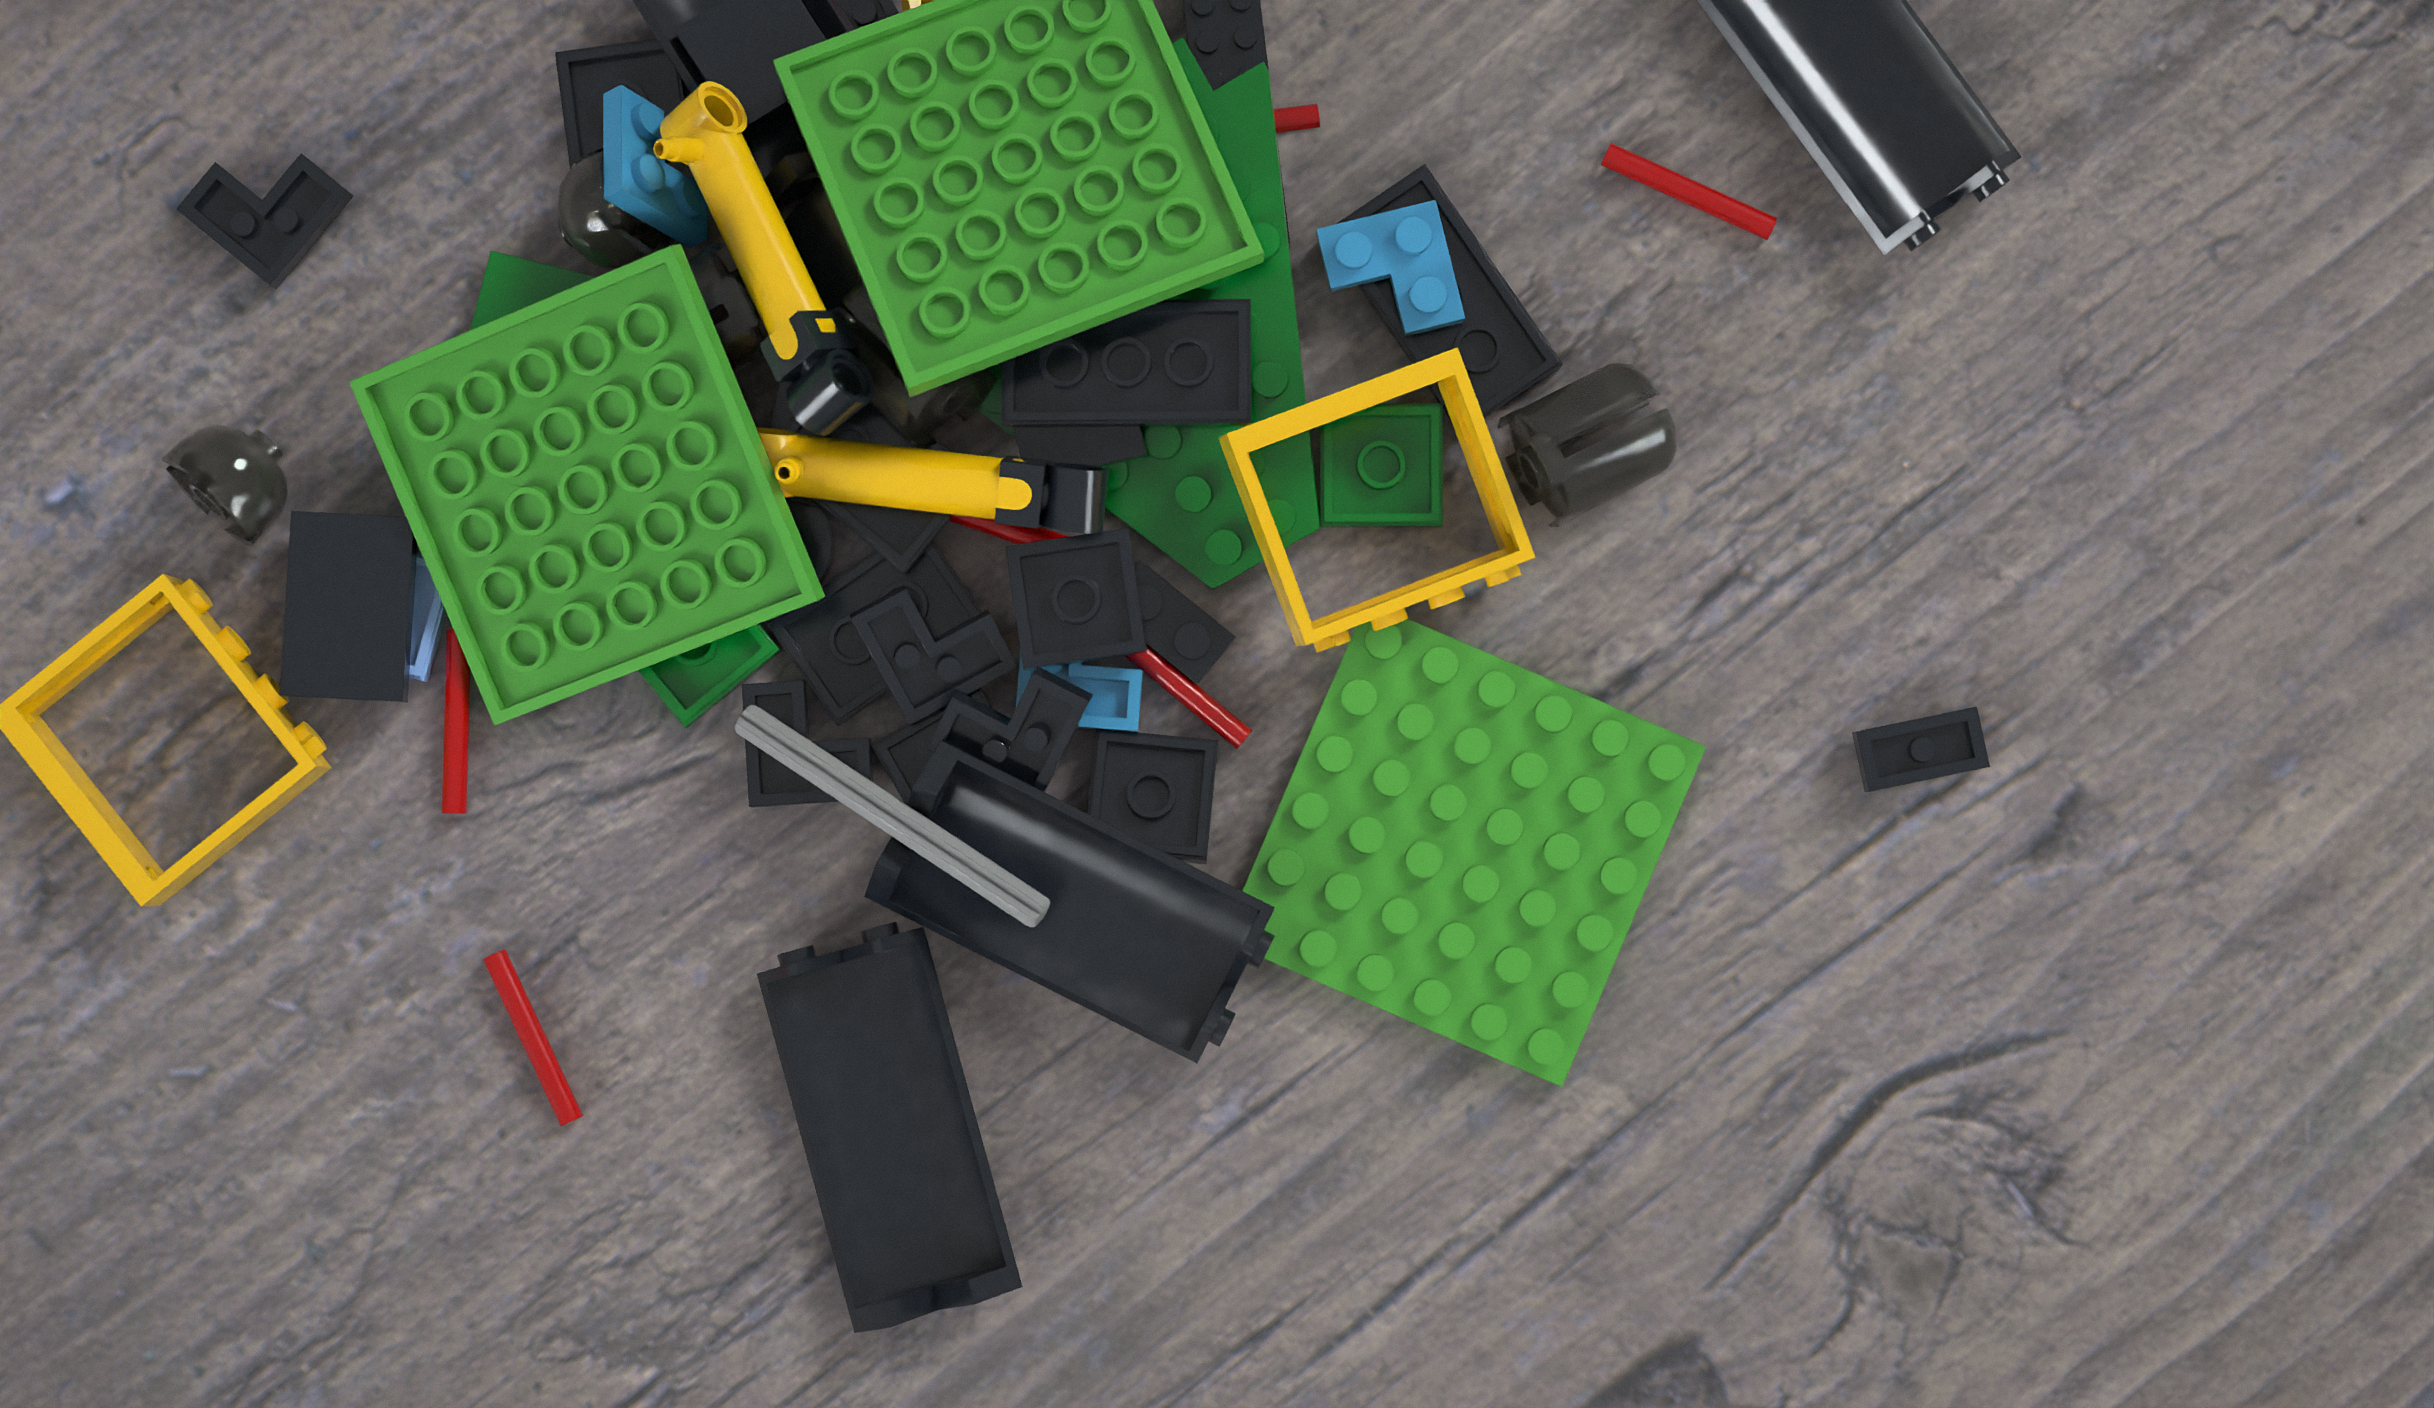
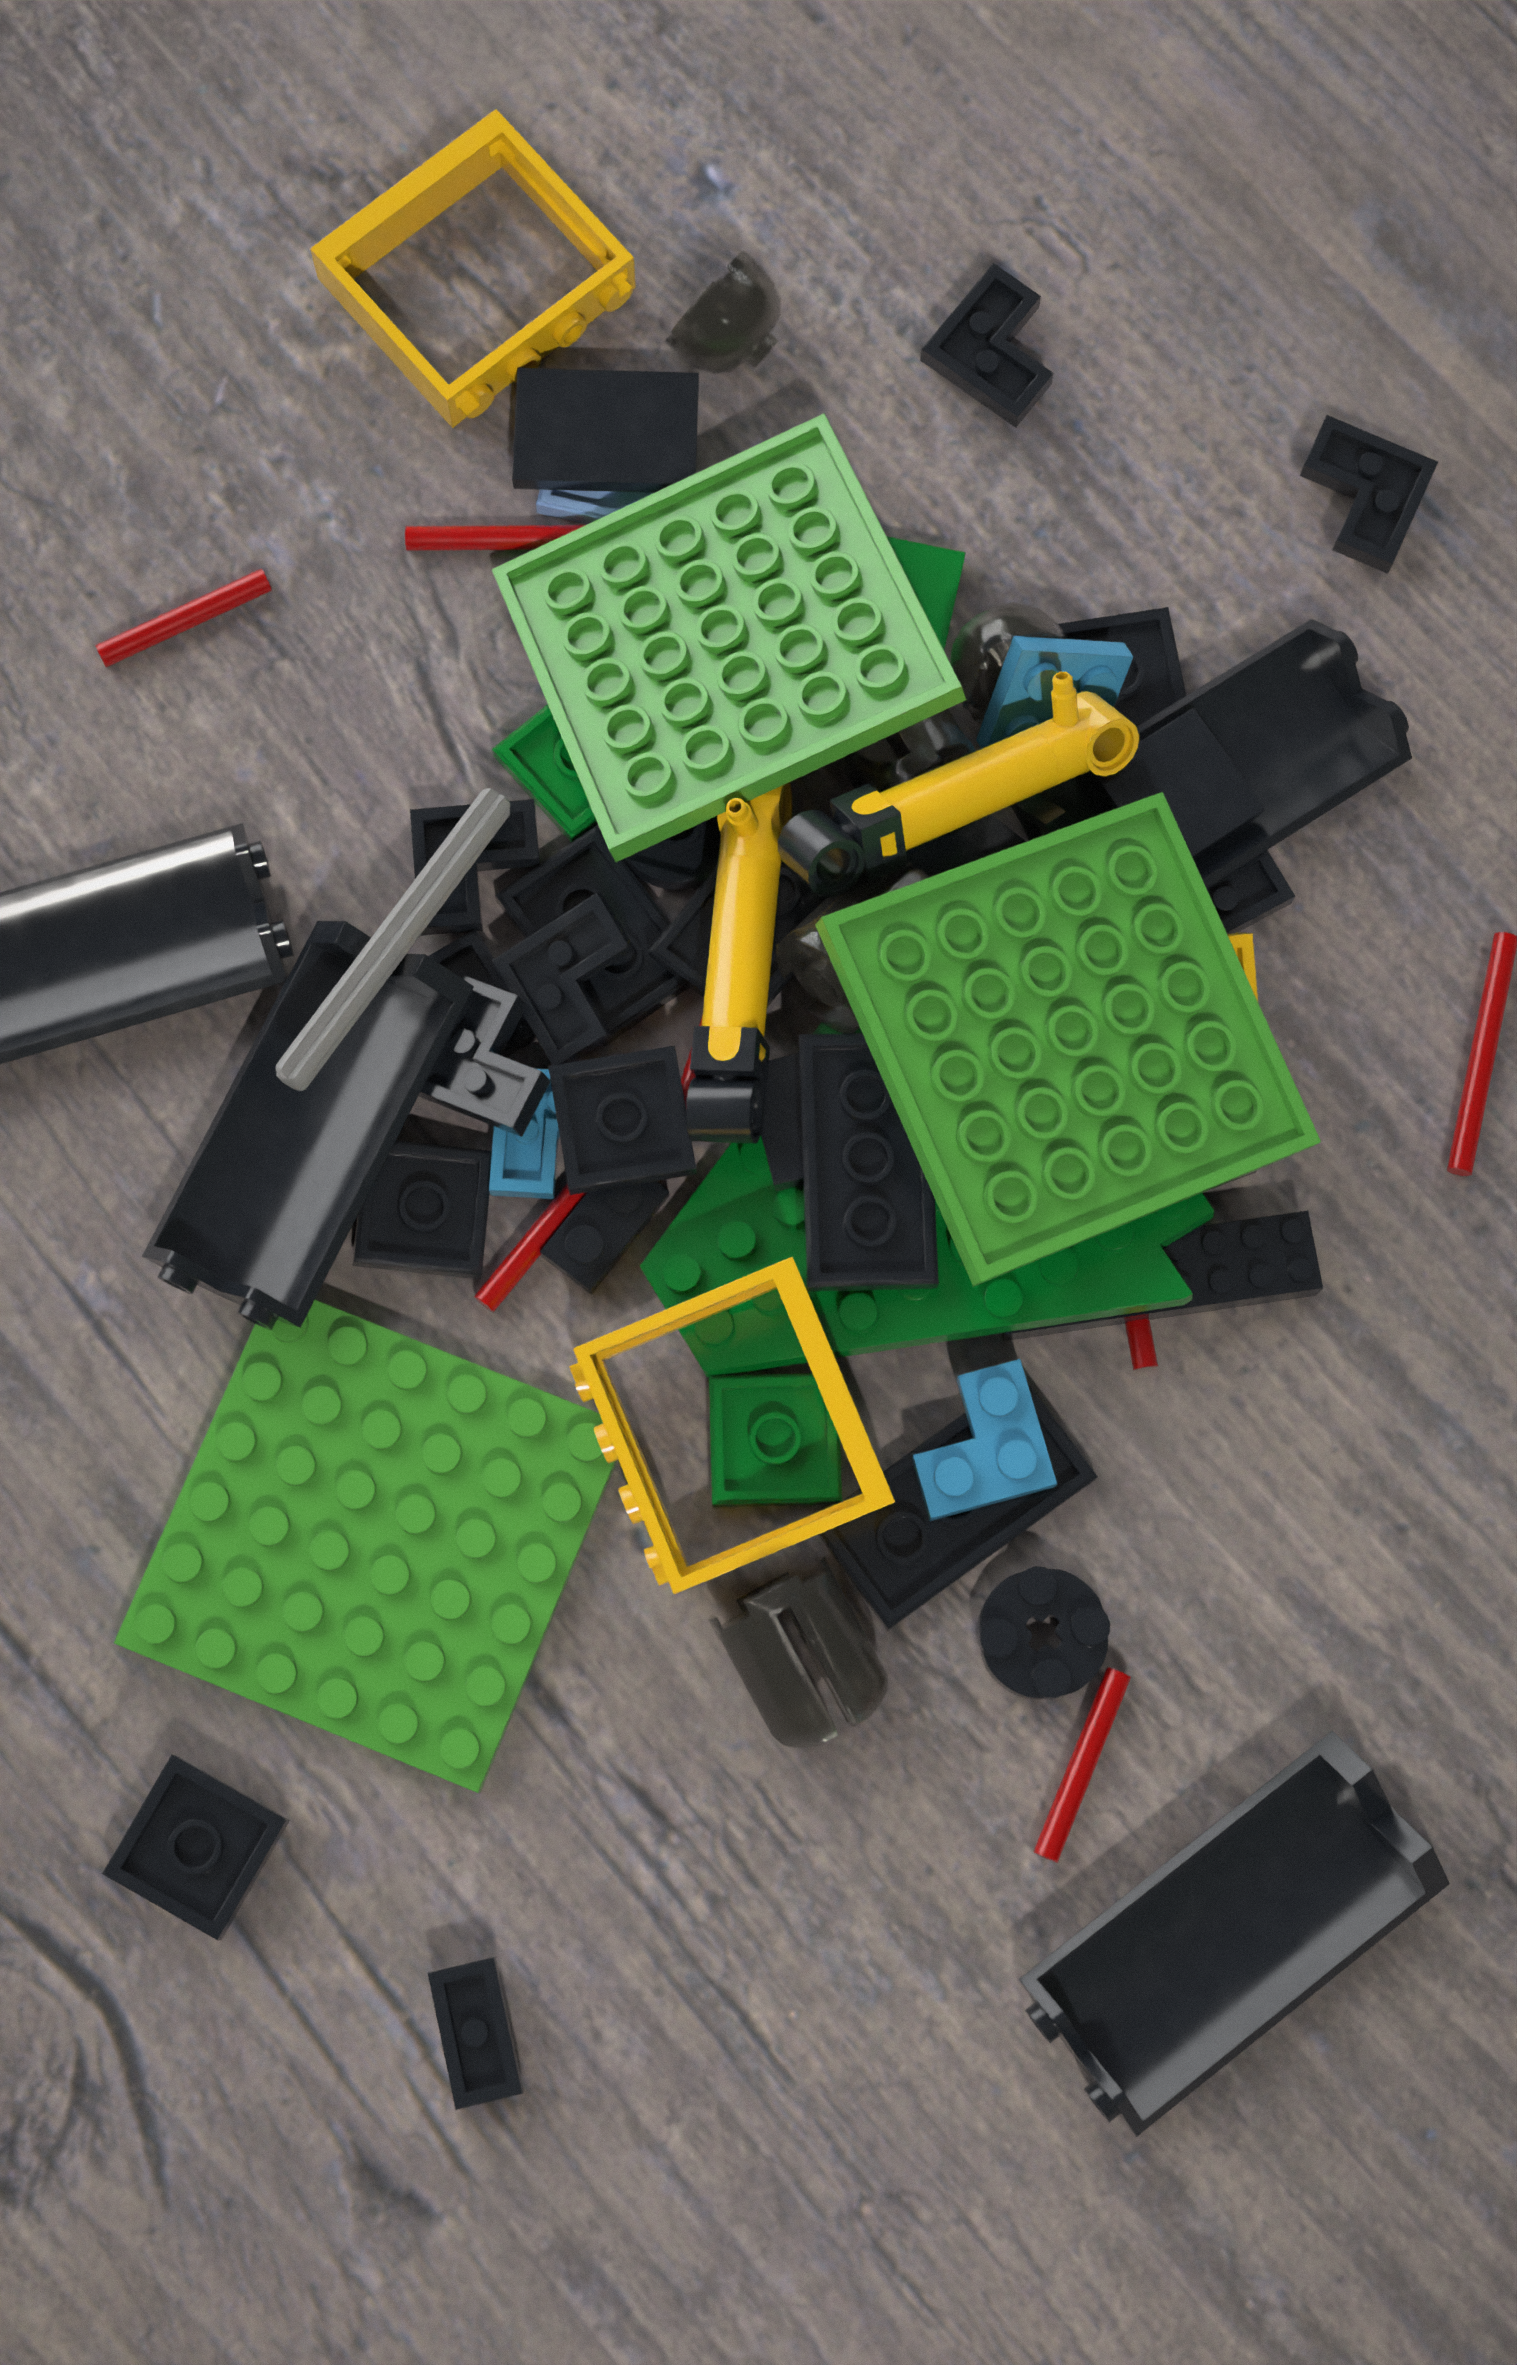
camera: 80 degrees right, 10 degrees down
none -> black plate [102,1754,290,1941]
none -> black plate [977,1566,1110,1700]

